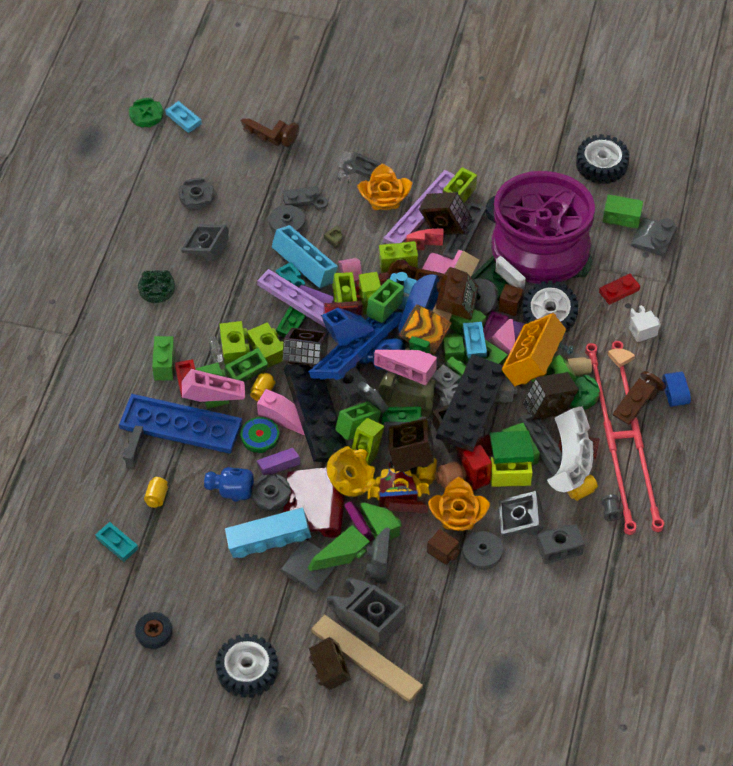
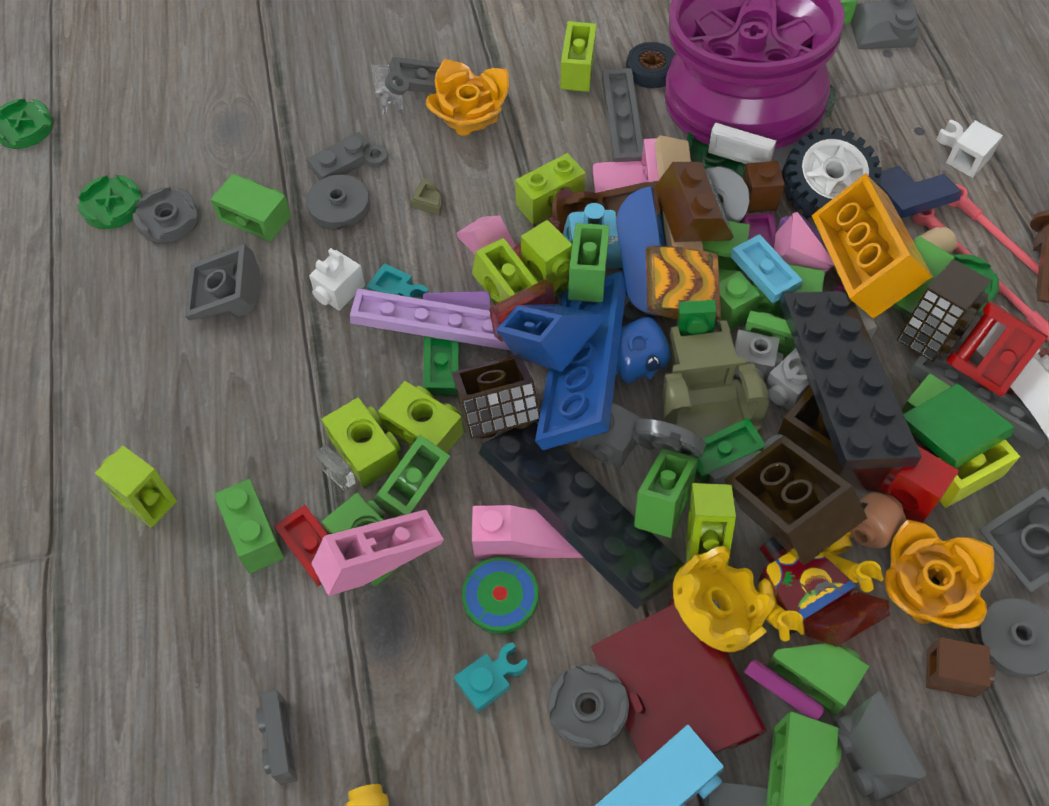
camera: 25 degrees left, 5 degrees up
blue plate [119,394,242,454] -> none
clear green tile [138,270,175,303] -> none
medium azure plate [166,101,202,133] -> none
blue piece [204,467,254,502] -> none
reddish brown piece [240,118,299,147] -> none
yellow brick [250,373,276,401] -> none
medium lavender slope [256,448,300,476] -> none
medium azure brick [272,225,338,288] -> none
bright pink slope [374,350,437,386] -> none
lavender plate [384,170,455,244] -> none
coral slope [406,228,444,250] -> none
dark brown brick [419,192,472,234] -> none
red plate [599,274,641,305] -> none
light nougat tile [608,349,635,368] -> none
none -> green tile [77,175,142,229]
none -> lime brick [95,445,177,528]
none -> bright green brick [210,173,291,242]
none -> white brick [309,248,365,311]
none -> teal plate [454,642,528,713]
none -> dark blue tile [879,166,962,218]
none -> red plate [946,301,1048,397]

